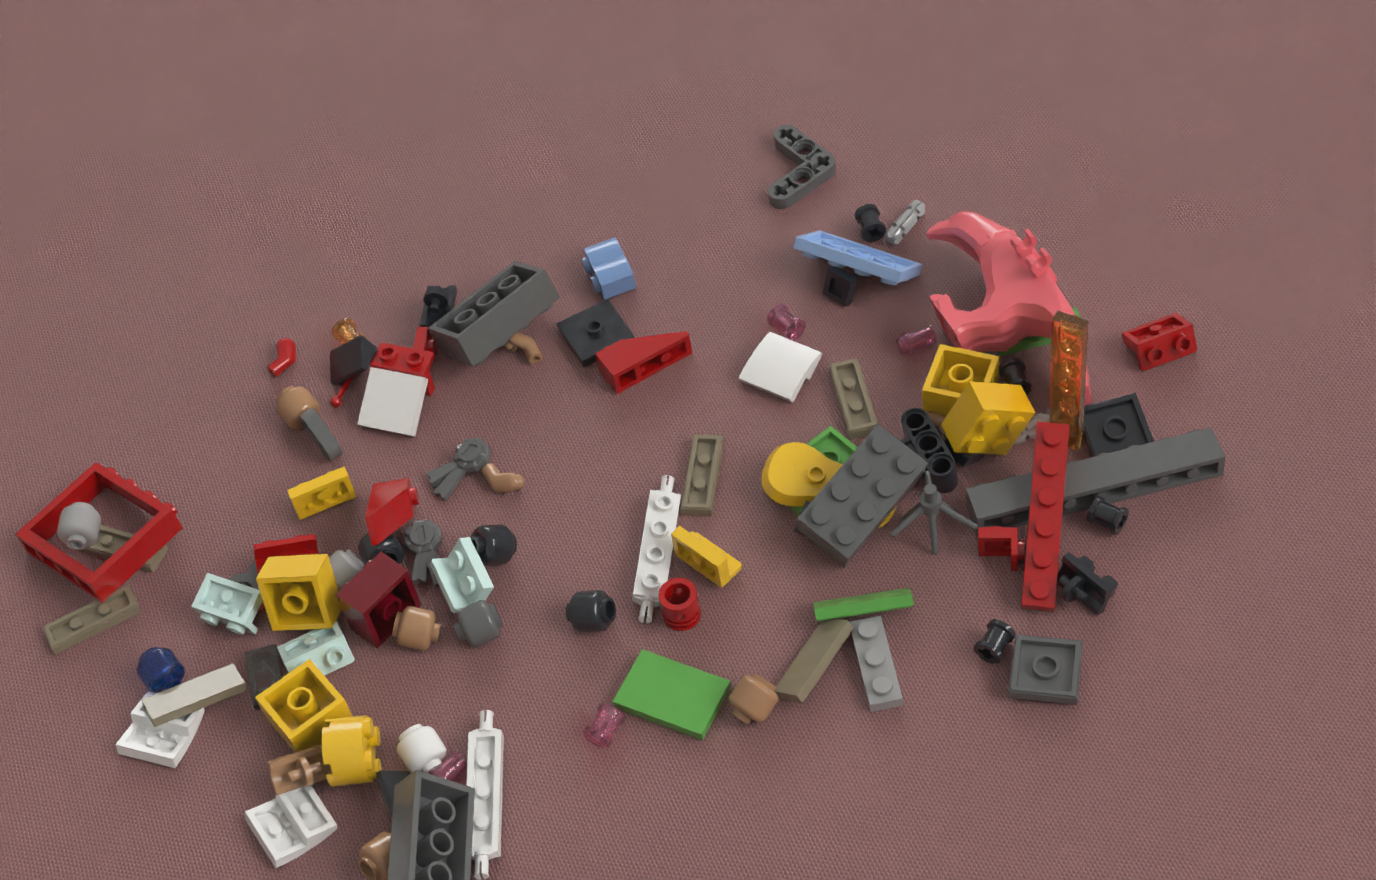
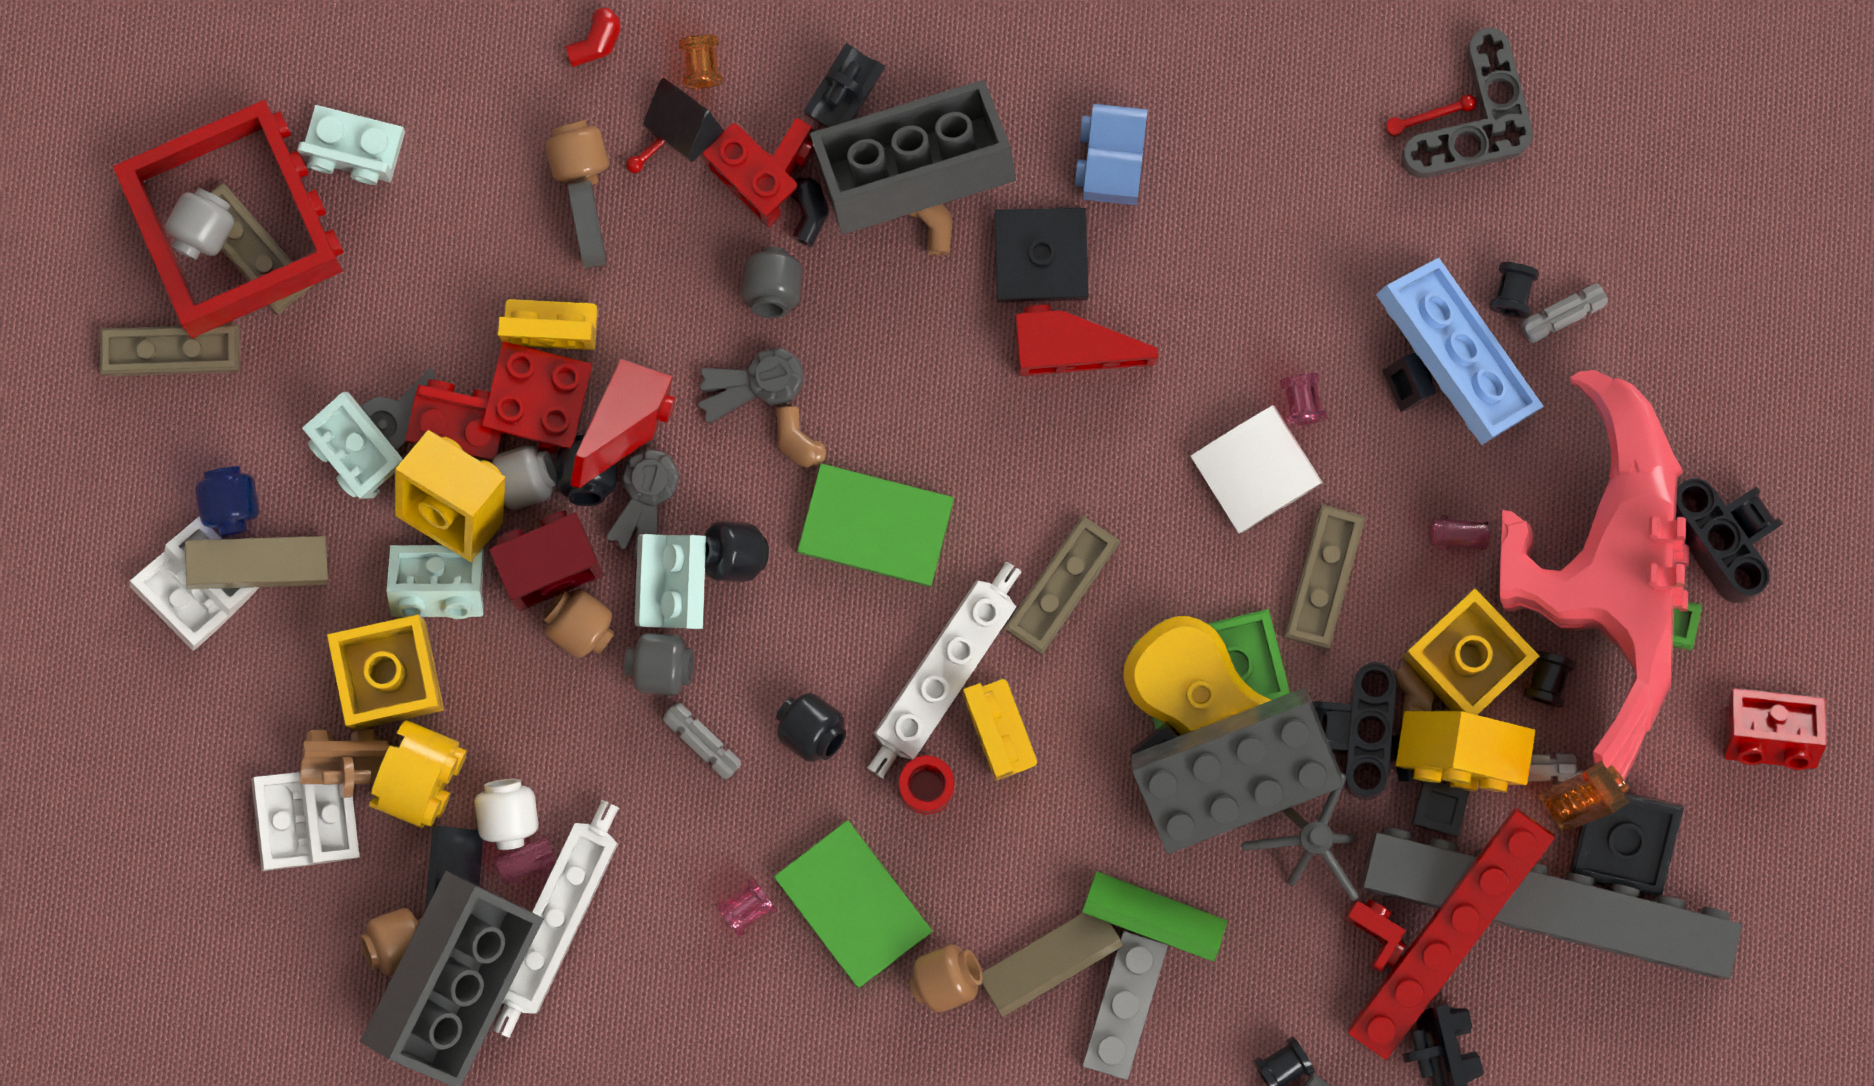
camera: 15 degrees right, 30 degrees up
clear smoke tile [245,644,283,710] -> none
white tile [357,367,428,437] -> none
black bush [1086,496,1129,535] -> none
none -> light aqua bracket [297,105,405,185]
none -> red hinge [482,341,592,454]
none -> light grey axle [663,703,741,779]
none -> dark grey head [741,247,803,318]
none -> black arm [790,177,829,247]
none -> bright green tile [797,463,954,588]
none -> red hinge [1386,94,1477,137]
none -> black plate [1411,781,1470,838]
none -> black piece [1676,478,1783,603]

